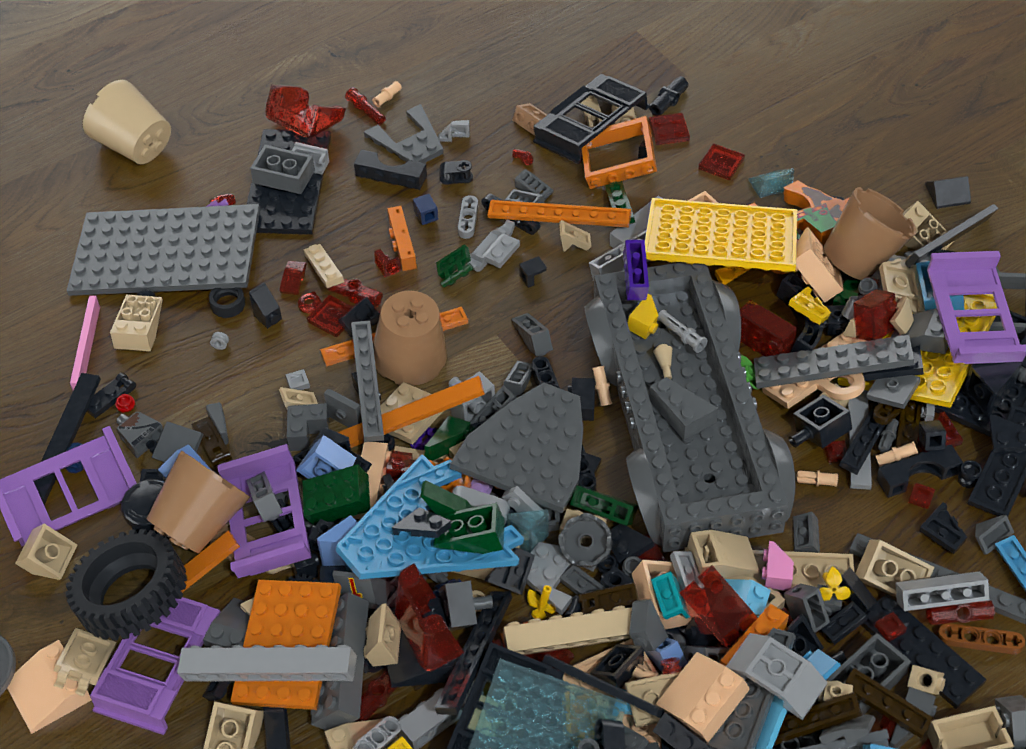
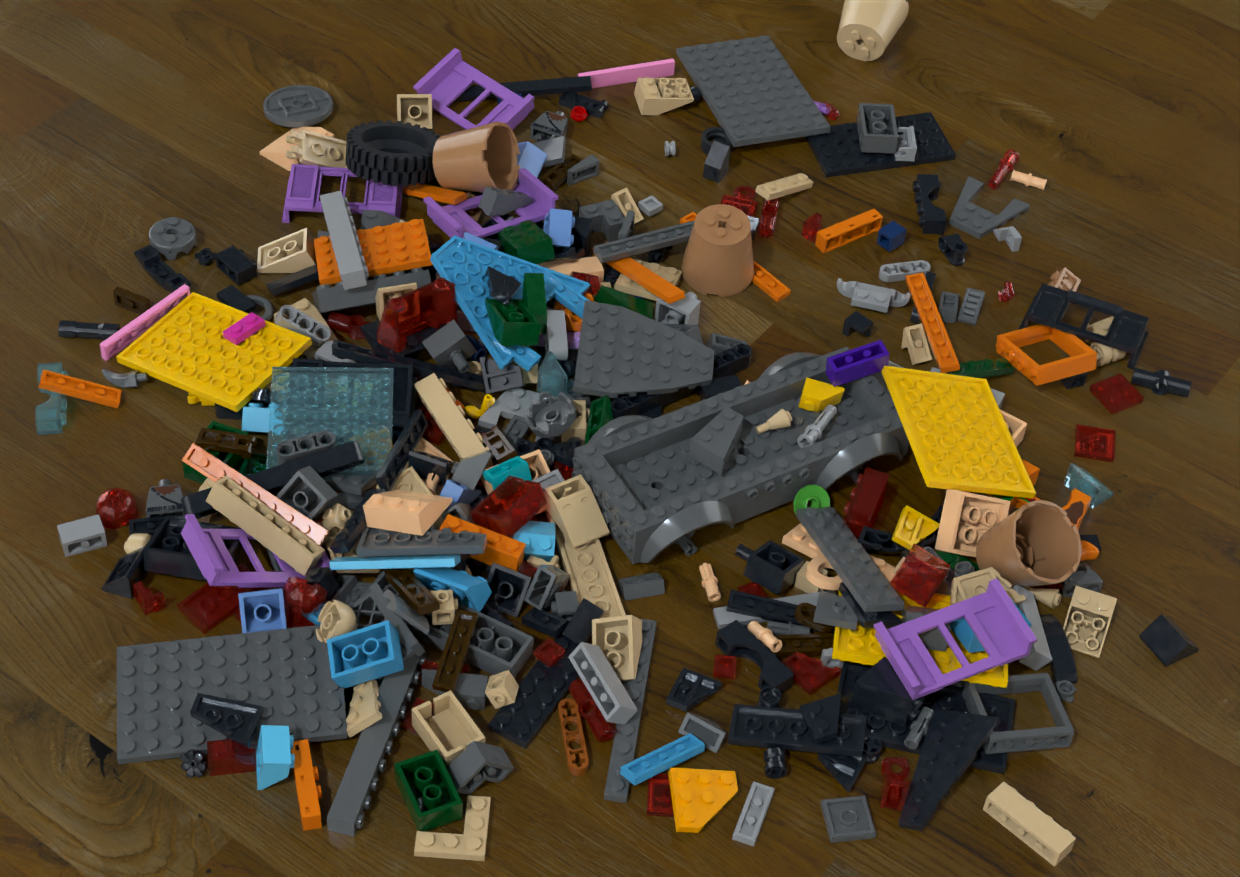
camera: 65 degrees right, 5 degrees down
clear red windscreen [265,84,346,137] -> none
clear red slope [279,260,307,295] -> none
dark green plate [436,244,474,288] -> none
light grey plate [502,486,546,524] -> none
dark grey slope [511,313,553,356] -> none
clear red bush [660,657,682,674] -> none
light grey slope [726,633,828,720] -> none
bright pink slope [761,541,794,591] -> none
yellow plant [819,566,851,601] -> none
tan slope [890,296,914,335] -> none
tile [905,204,999,269] -> none
black brick [918,420,946,451] -> none

